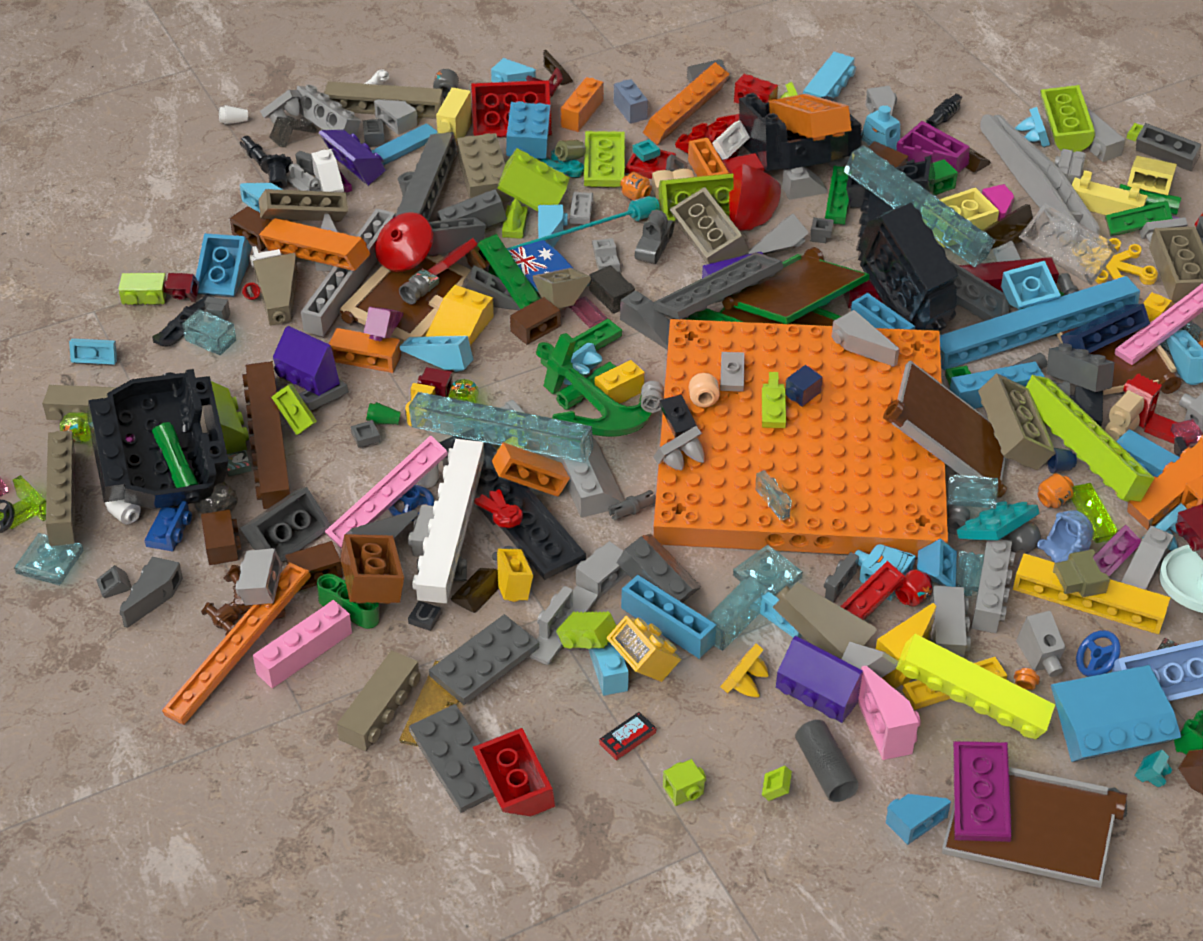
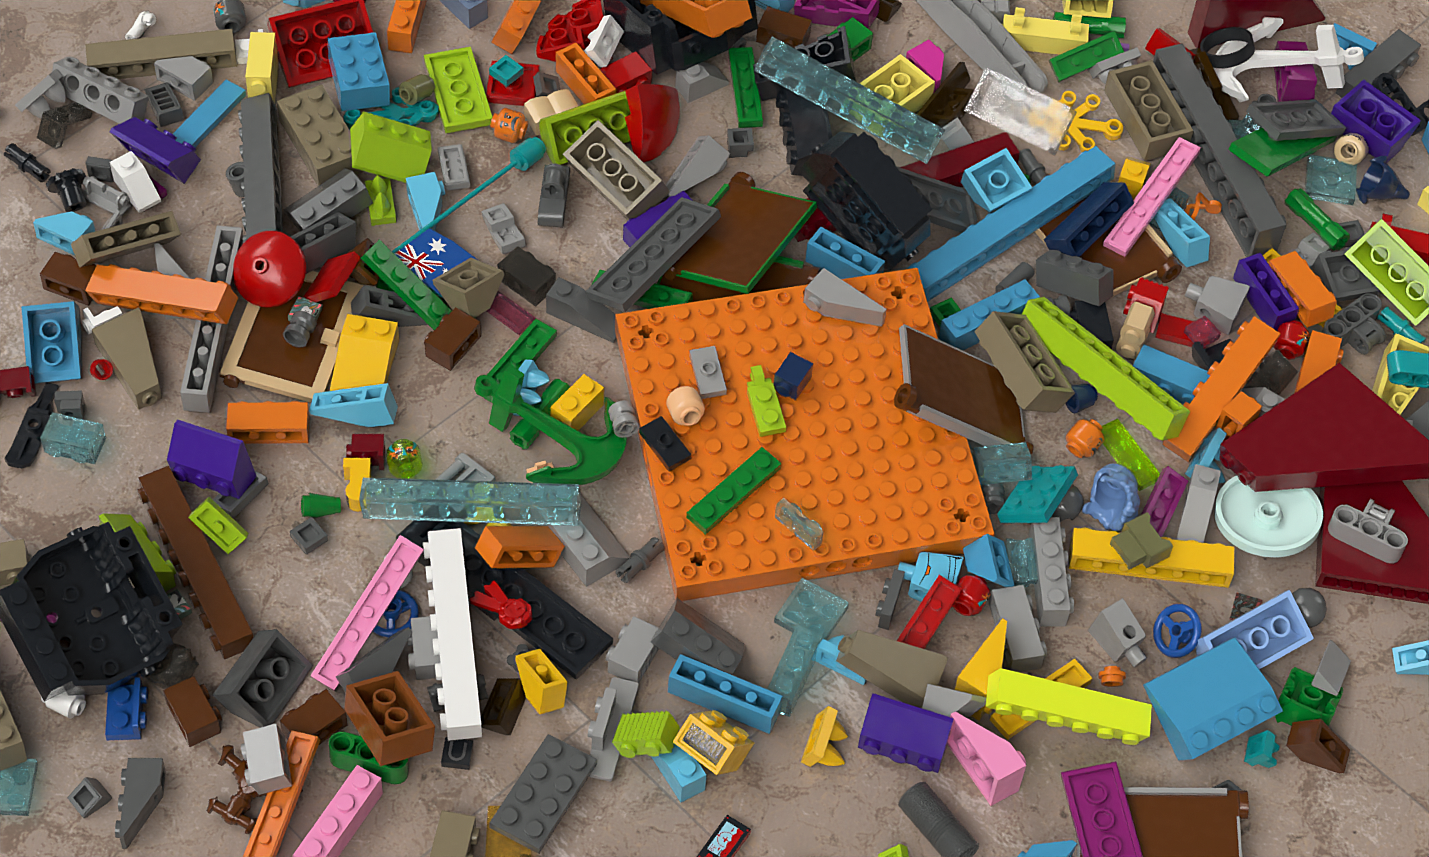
camera: 20 degrees left, 10 degrees up
green axle [152,422,199,488] -> none
slope [364,307,403,341] -> none
light grey tile [653,426,704,470] -> none
none -> green plate [686,447,781,535]

